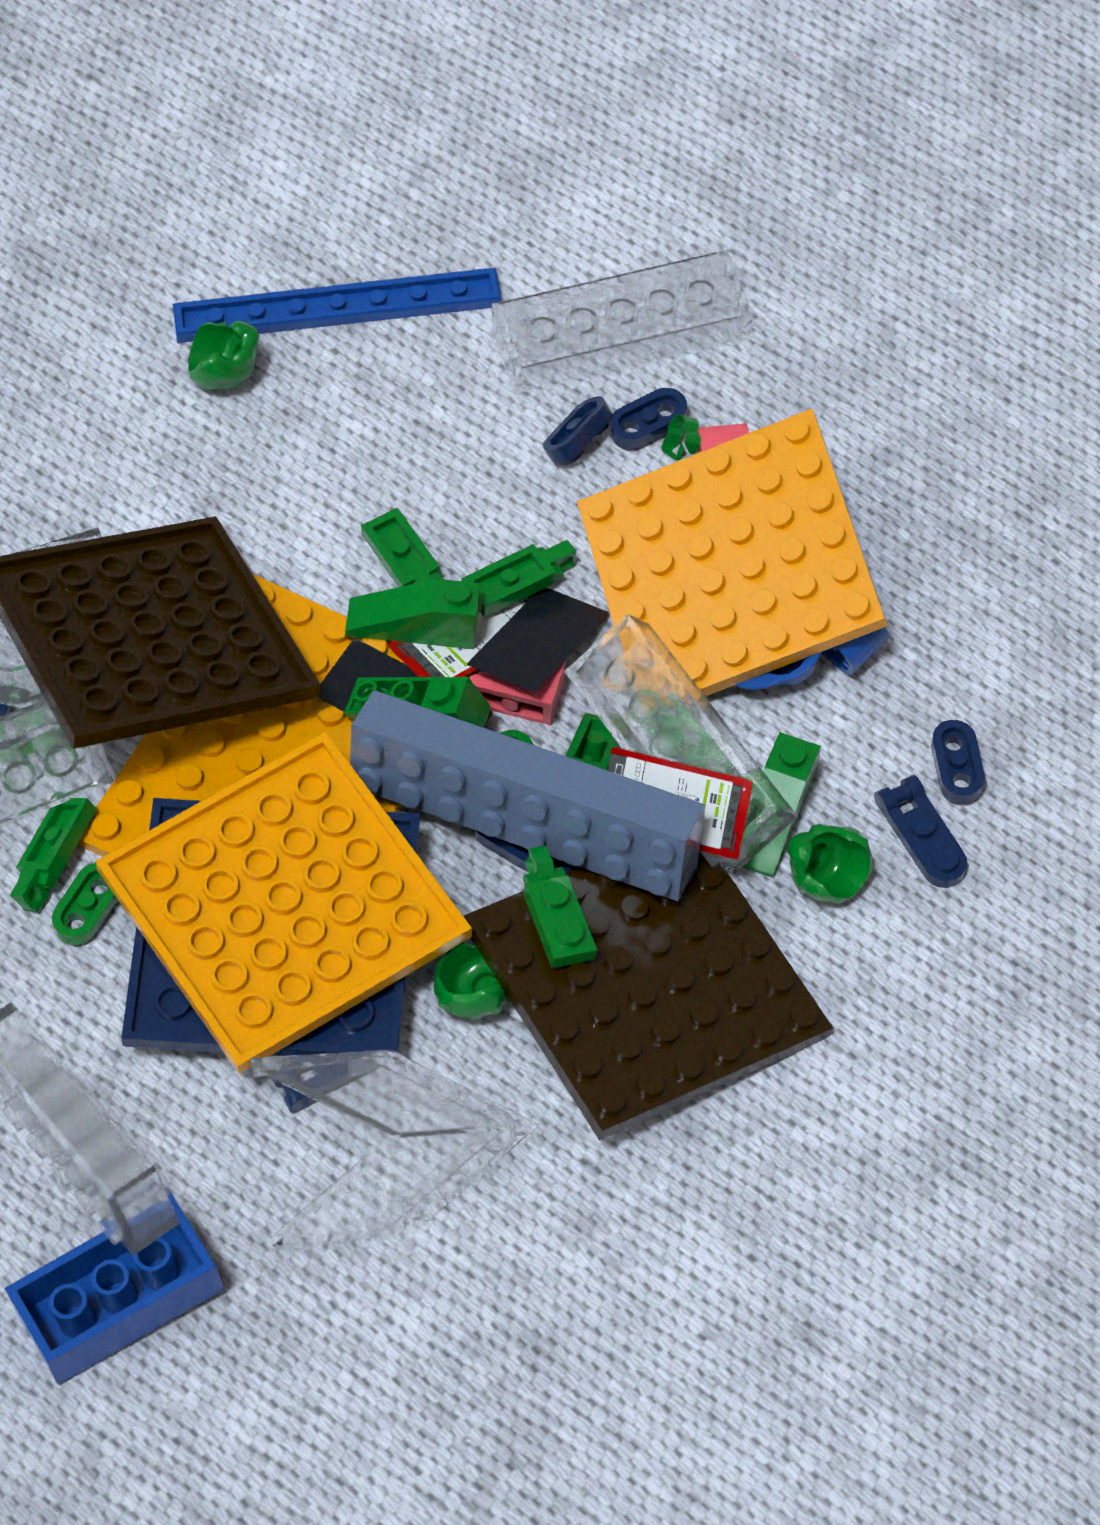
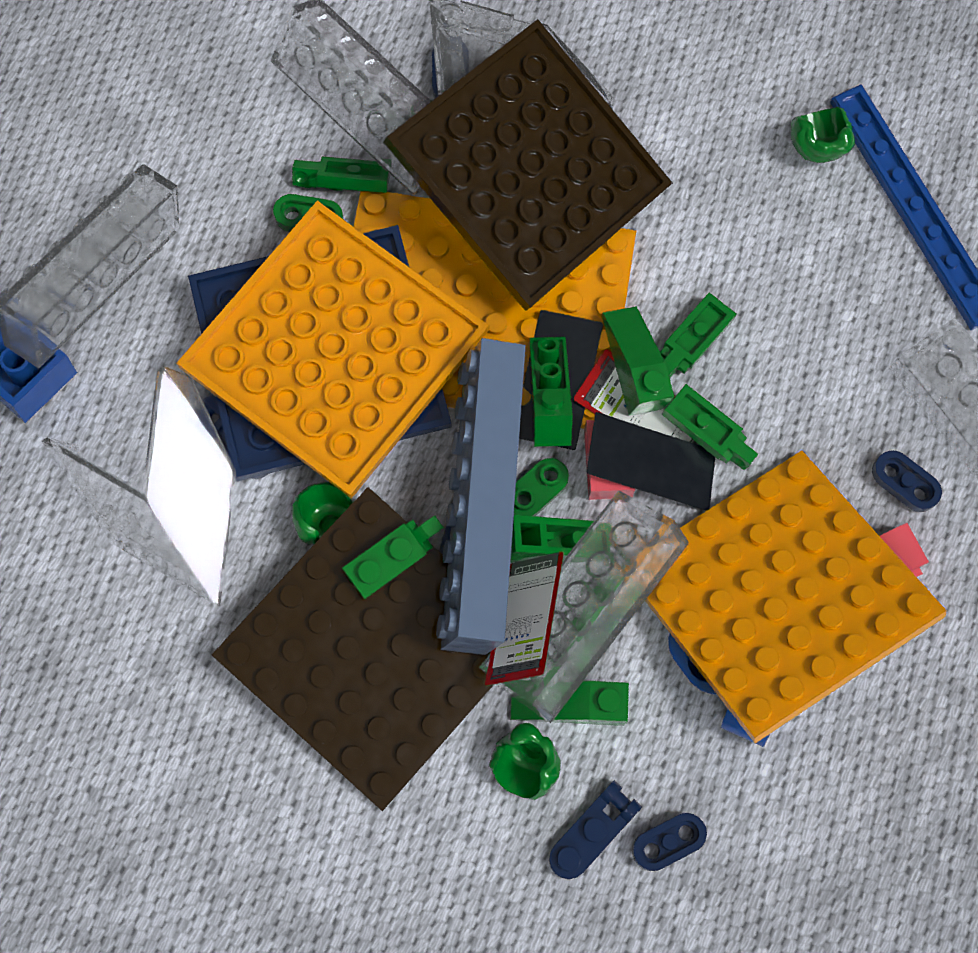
camera: 70 degrees right, 15 degrees up
dark blue plate [543,396,613,464] -> none
green piece [662,414,701,460] -> none

